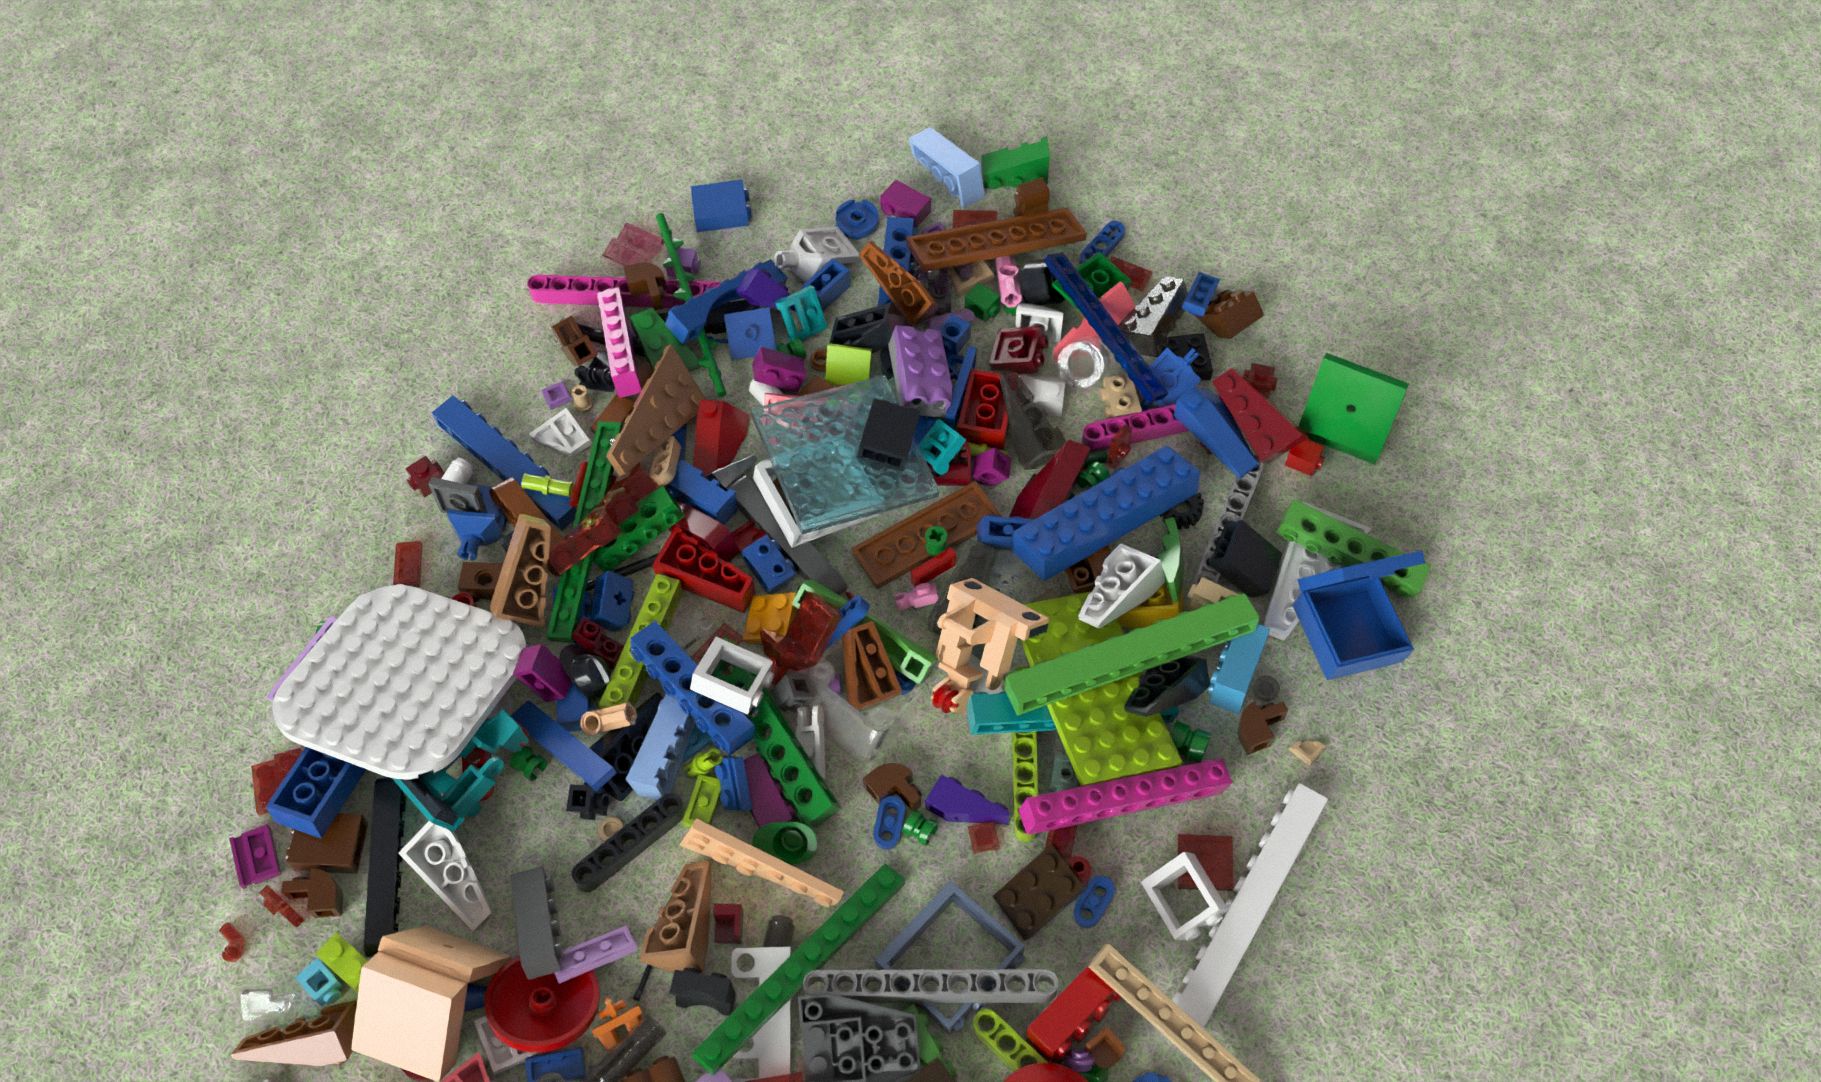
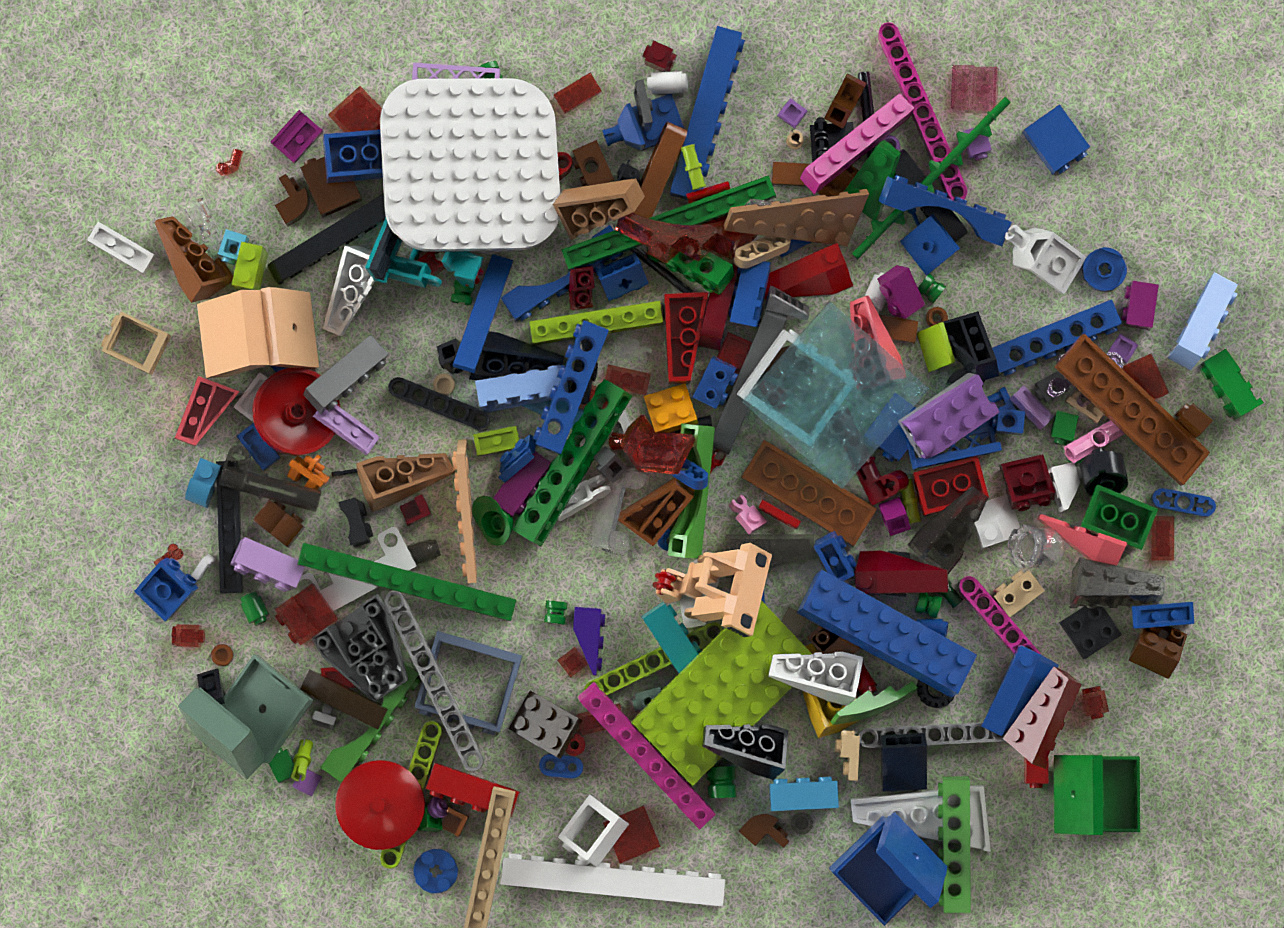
camera: 65 degrees right, 25 degrees up
clear red plate [259,885,304,928] -> none
magenta brick [513,644,572,702] -> none
white wing [529,408,592,457] -> none
black piece [559,644,611,700] -> none
light nougat piece [580,702,637,735] -> none
reddish brown brick [623,262,667,311] -> none
lime pin [684,748,723,778] -> none
white window [690,637,774,715] -> none
dark purple slope [736,268,796,312] -> none
teal plate [775,285,828,342] -> none
blue brick [802,258,850,312] -> none
medium lavender tile [830,674,841,699] -> none
black brick [856,398,921,471] -> none
dark orange wedge [859,241,940,327] -> none
reddish brown brick [863,763,922,812] -> none
blue plate [873,796,906,850] -> none
teal plate [915,419,966,475] -> none
green bush [925,526,947,557] -> none
bright green brick [1005,593,1260,716] -> none
clear blue plate [1043,252,1169,403] -> none
clear red plate [1108,425,1132,469] -> none
blue plate [1135,348,1202,412] -> none
tan tile [1289,740,1327,766] -> none

